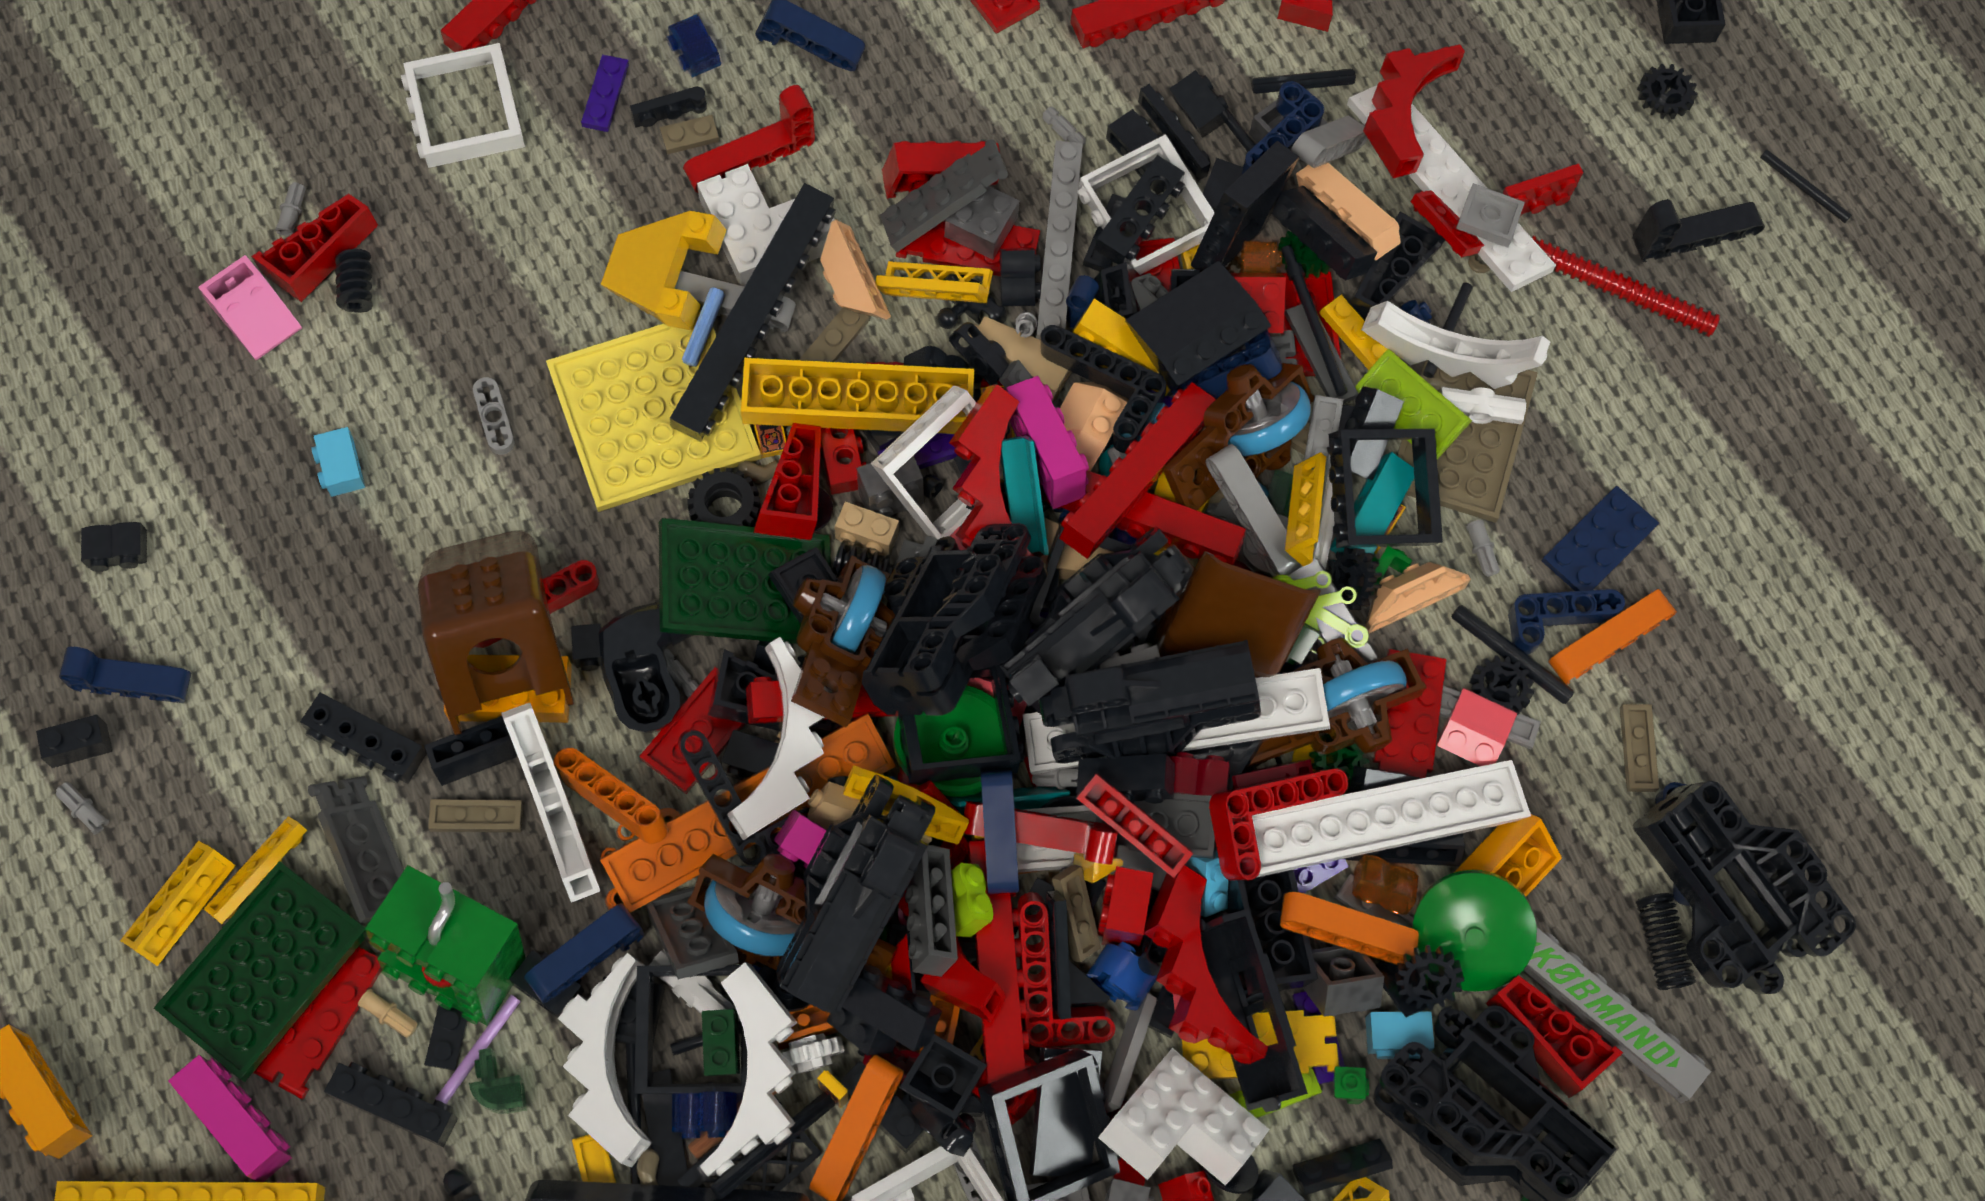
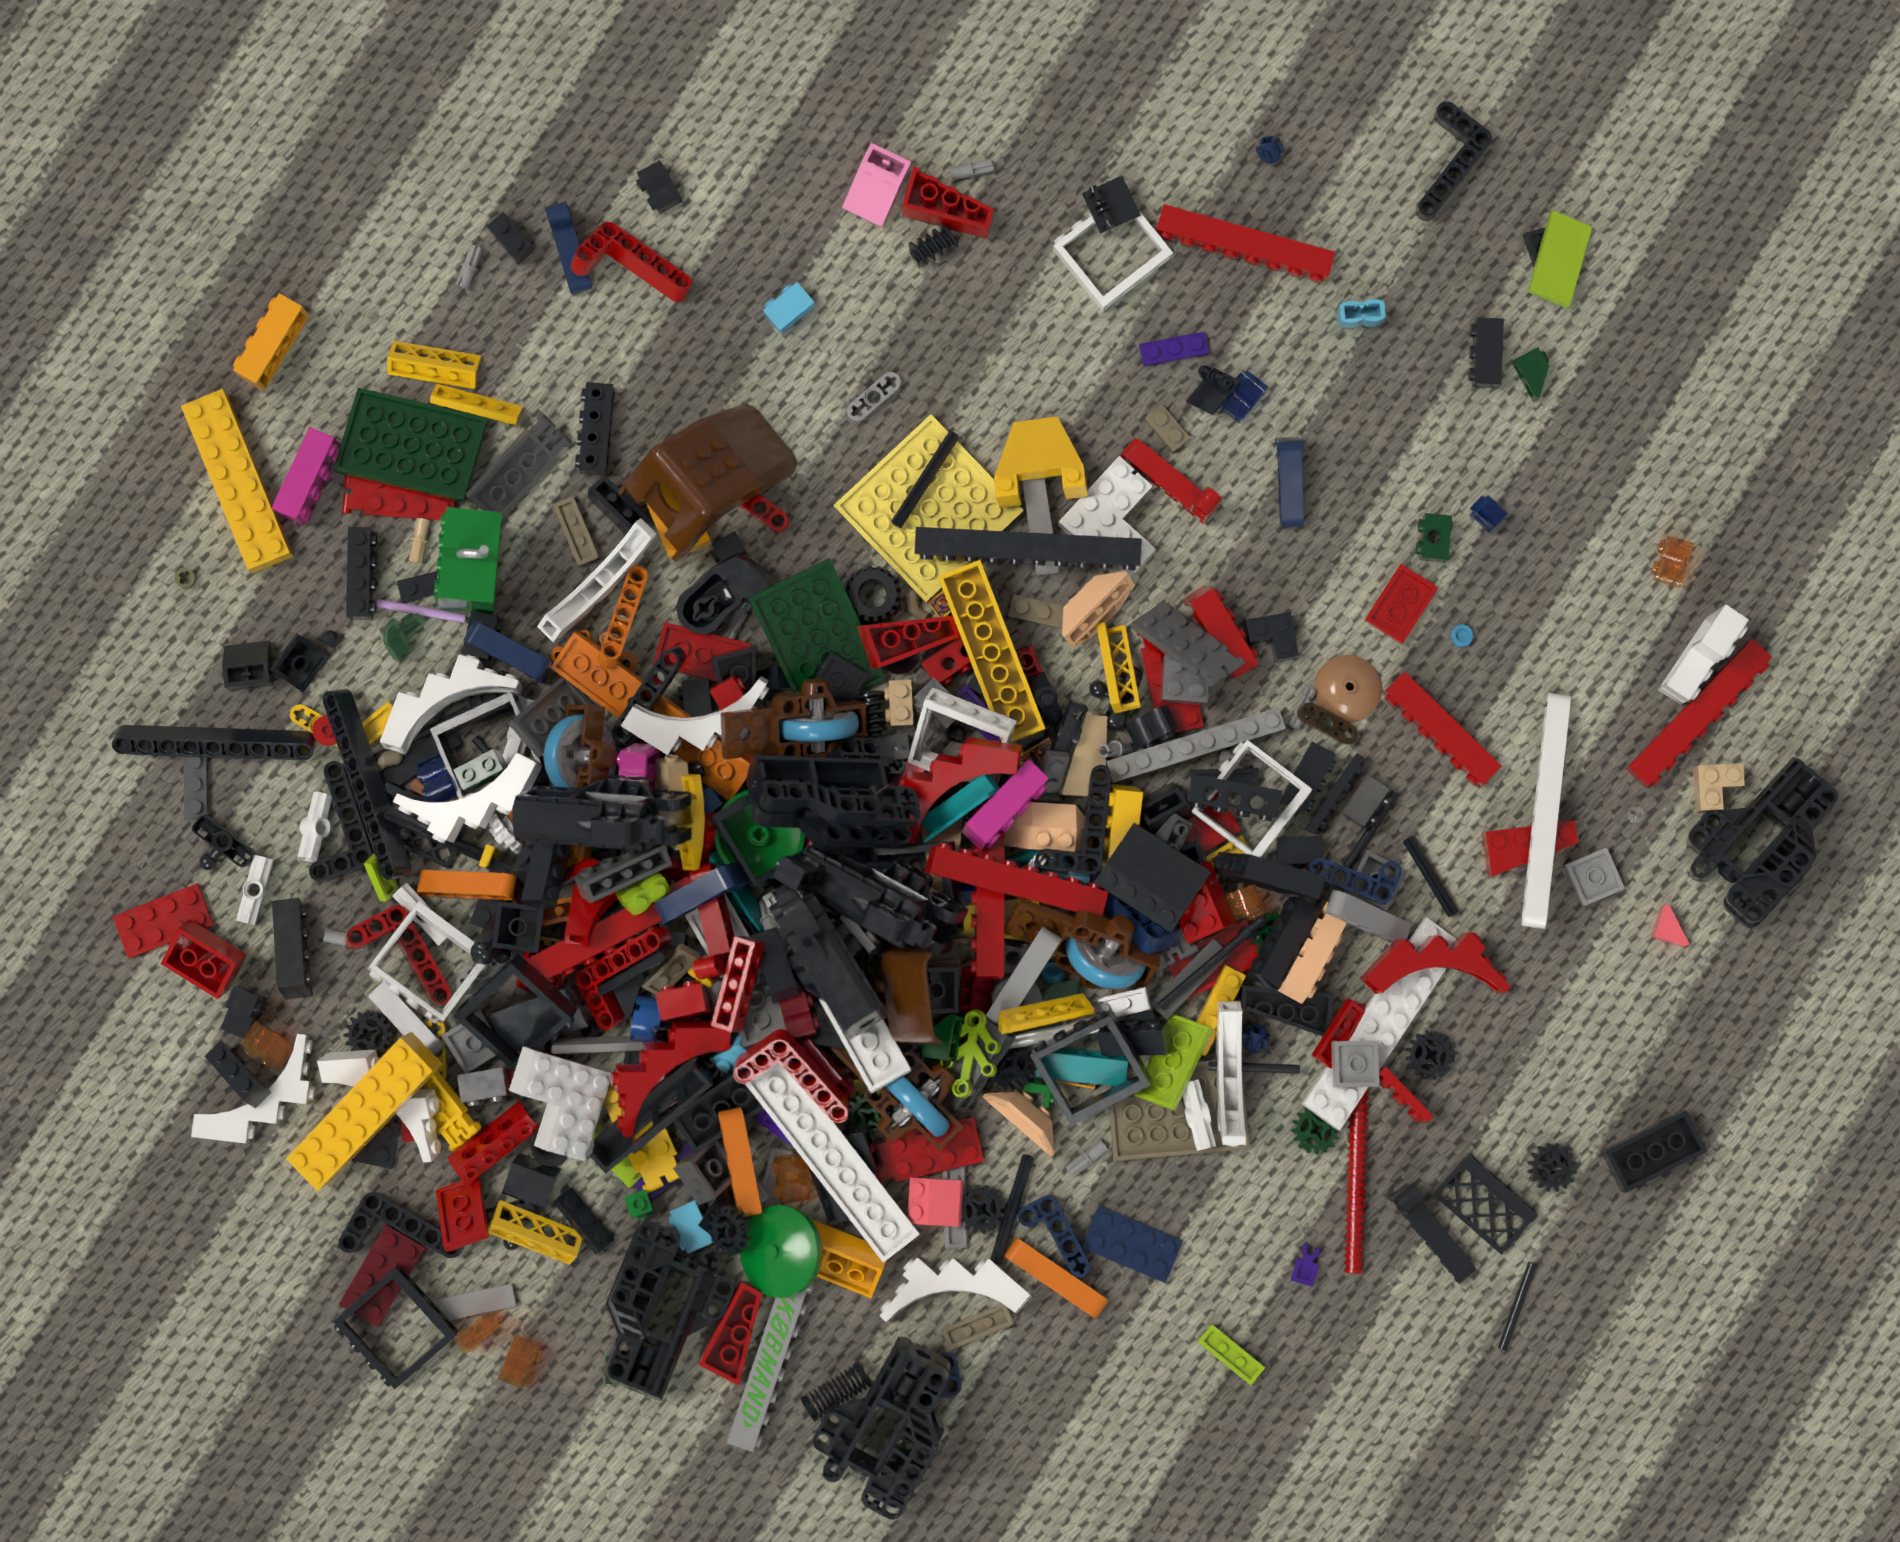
camera: 70 degrees right, 15 degrees up
black plate [630,86,707,128] -> none
light blue axle [682,287,725,367] -> none
dark blue piece [1066,275,1099,328] -> none
none -> red beam [571,222,692,302]
none -> black hinge [581,1019,601,1037]
none -> white arch [880,1258,1032,1323]
none -> black axle [891,431,959,528]
none -> black hinge [1082,175,1141,234]
none -> black hinge [1186,365,1241,415]
none -> lime plate [1197,1324,1265,1385]
none -> light grey axle [1219,750,1264,769]
none -> black brick [1244,612,1299,663]
none -> dark green gear [1290,1107,1341,1155]
none -> dark purple plate [1290,1244,1320,1287]
none -> dark brown beam [1297,703,1358,744]
none -> medium nougat dish [1314,655,1382,722]
none -> black gear [1405,1031,1455,1080]
none -> black fence [1432,1152,1538,1255]

